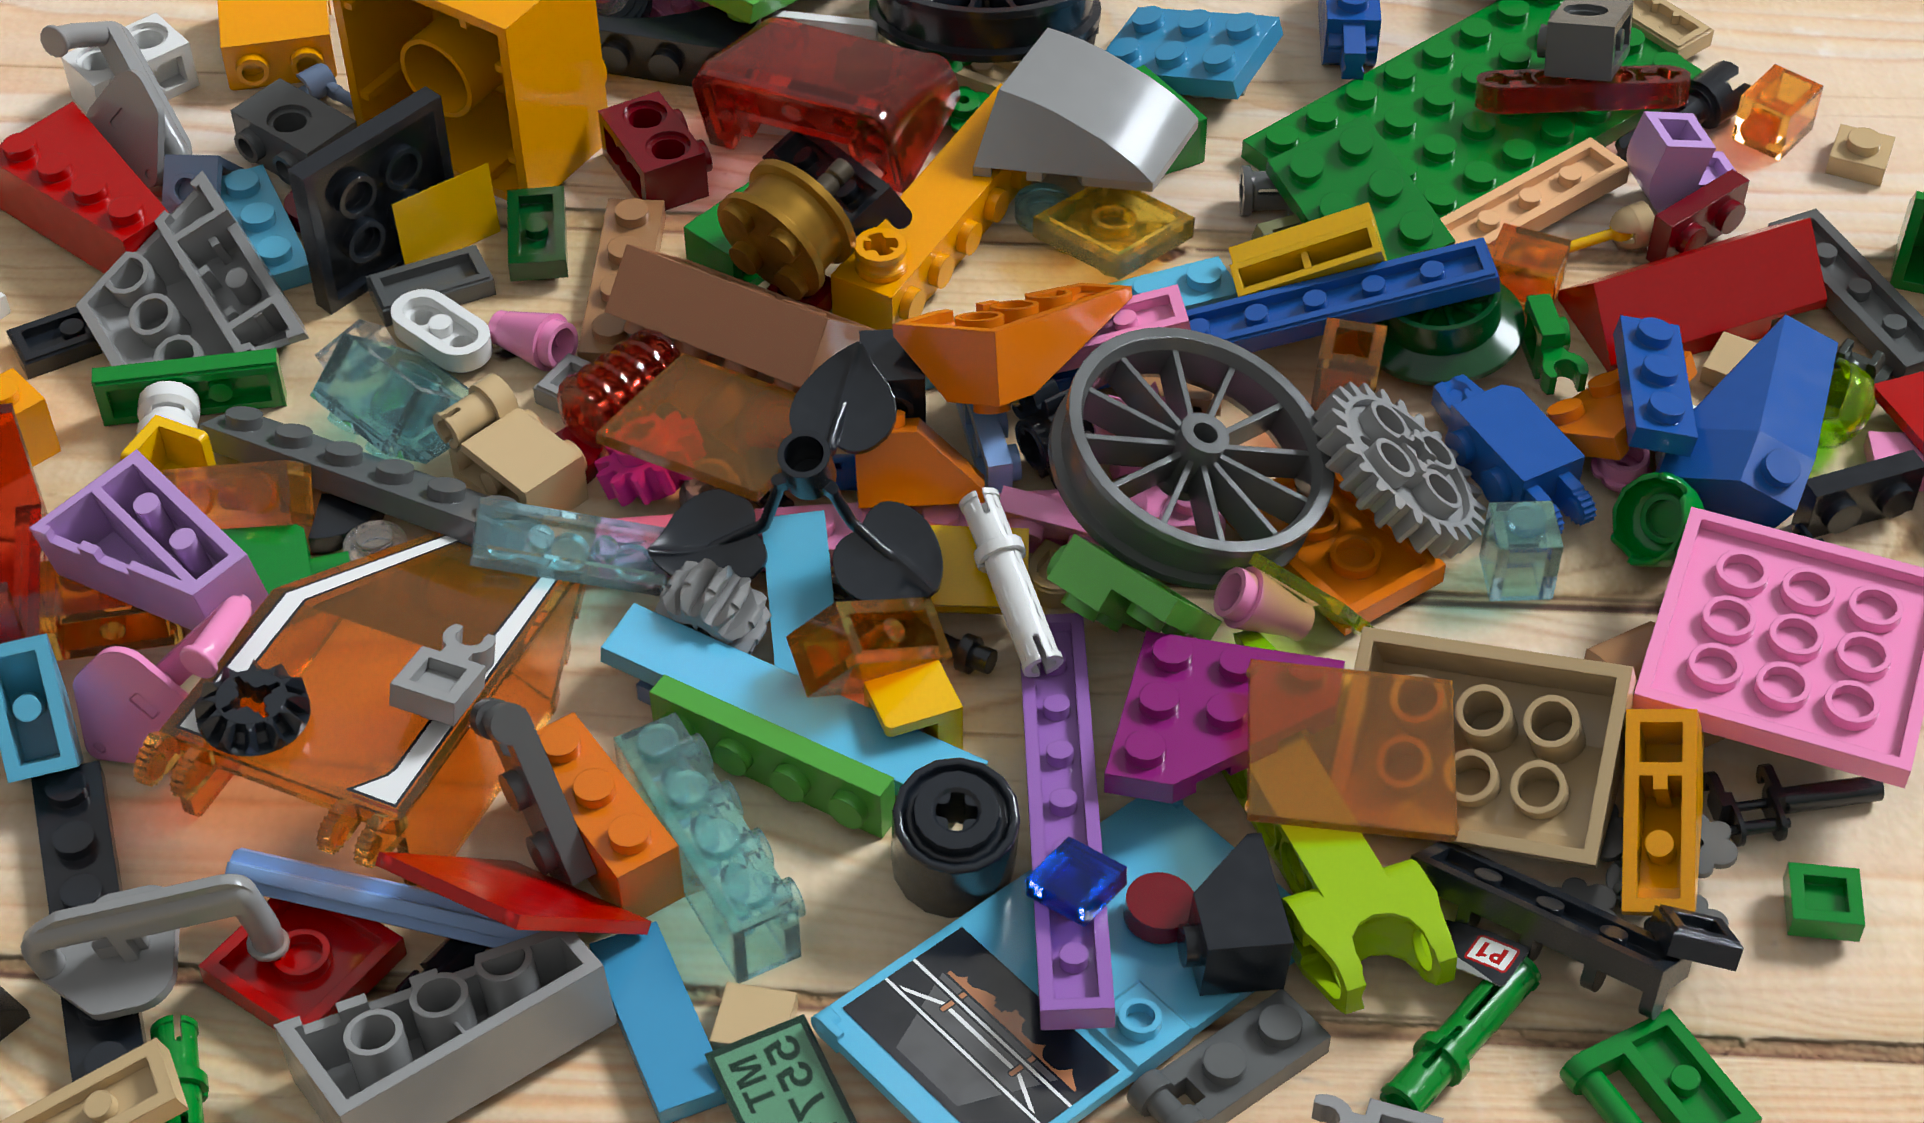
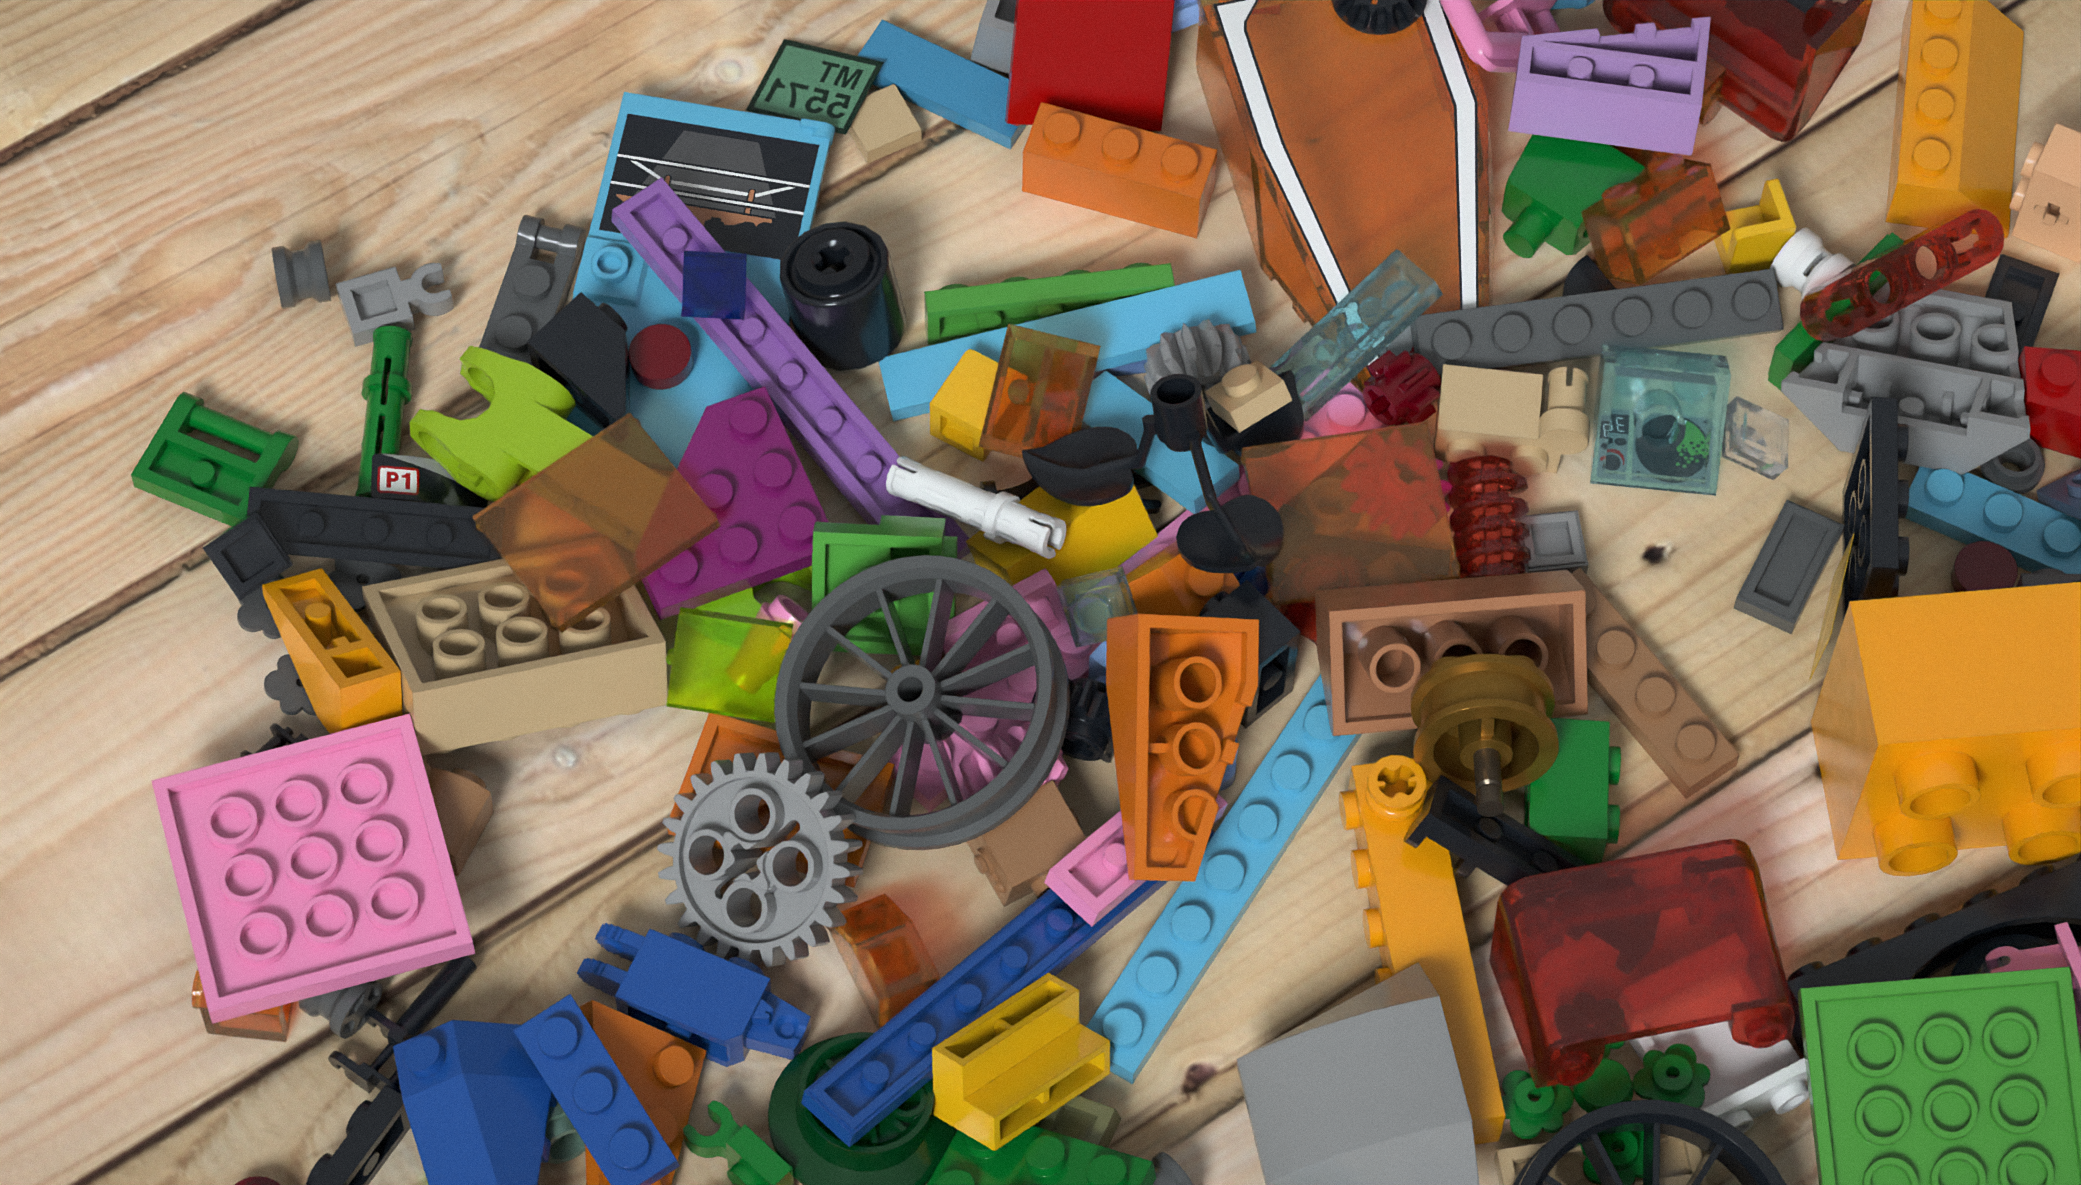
camera: 140 degrees right, 15 degrees up
clear plate [343,520,408,579] -> none
light grey plate [389,624,496,726] -> none
white plate [391,289,493,373] -> none
dark grey plate [469,697,597,886] -> none
bright pink cone [488,310,578,371] -> none
dark green plate [507,186,568,282] -> none
dark red brick [598,91,713,211] -> none
clear light blue brick [613,712,806,983] -> none
clear yellow plate [1032,186,1195,280] -> none
clear light blue brick [1479,501,1564,601] -> none
green hair [1610,472,1704,567] -> none
green plate [1783,862,1865,942] -> none
none -> clear light blue plate [1056,566,1138,648]
none -> tan plate [1204,360,1292,433]
none -> dark red gear [1363,350,1441,428]
none -> clear red beam [1800,209,2004,342]

